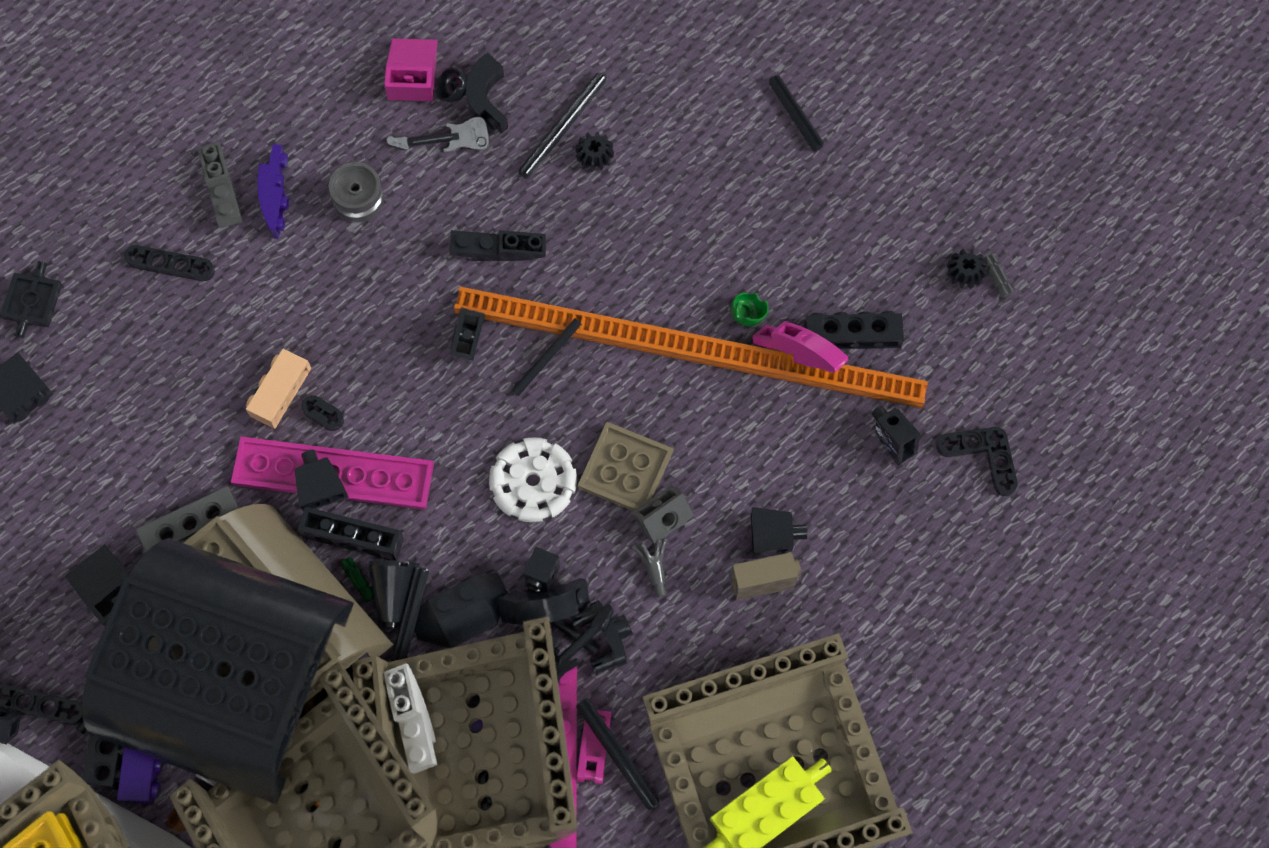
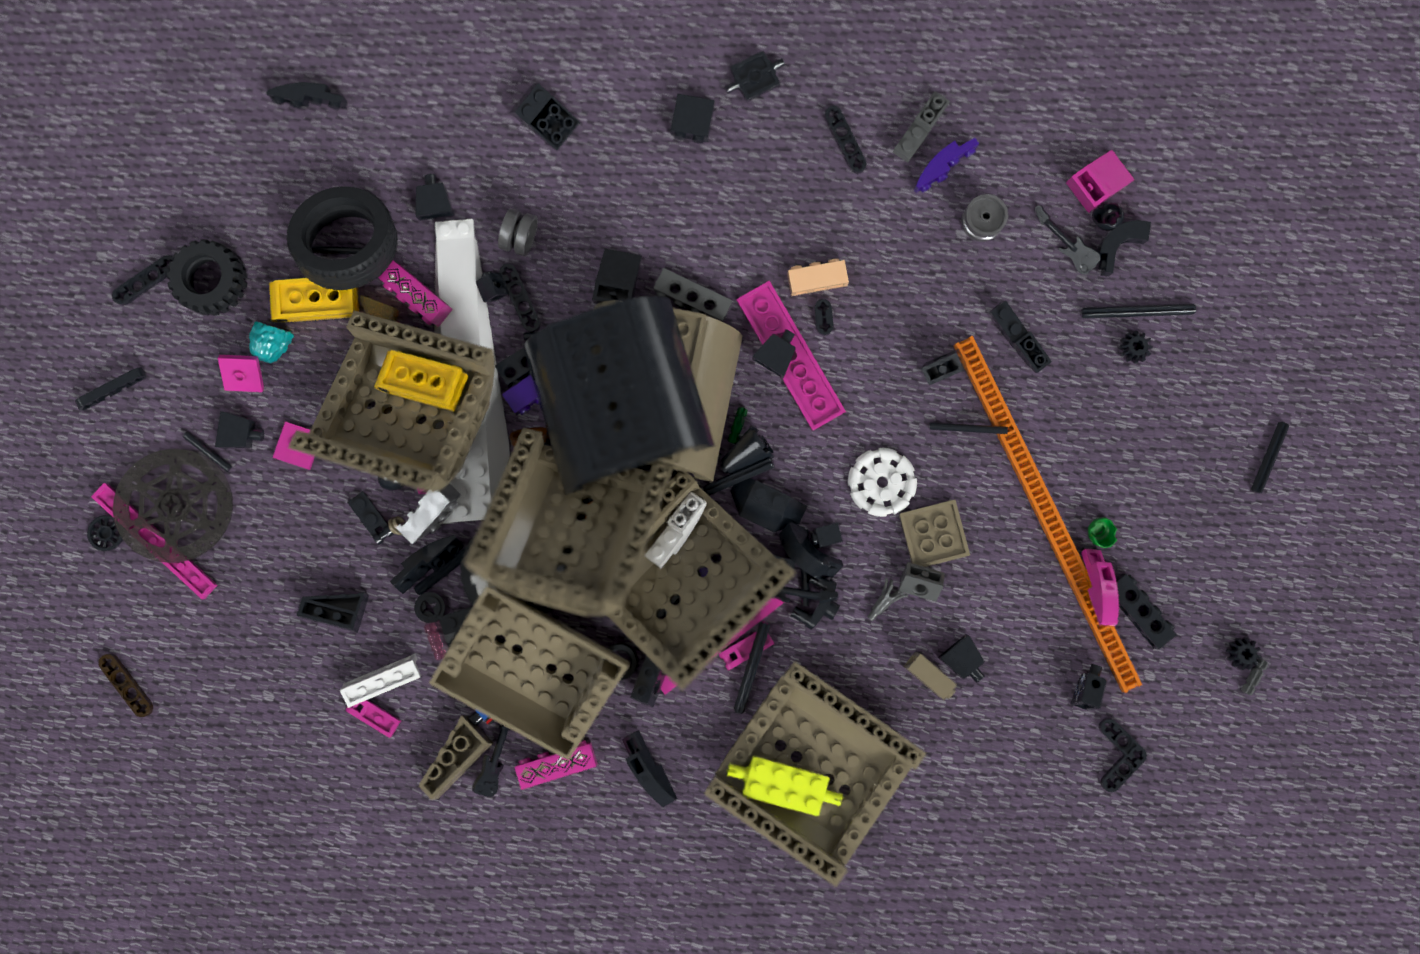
camera: 60 degrees right, 15 degrees up
black brick [297,506,404,561] -> none

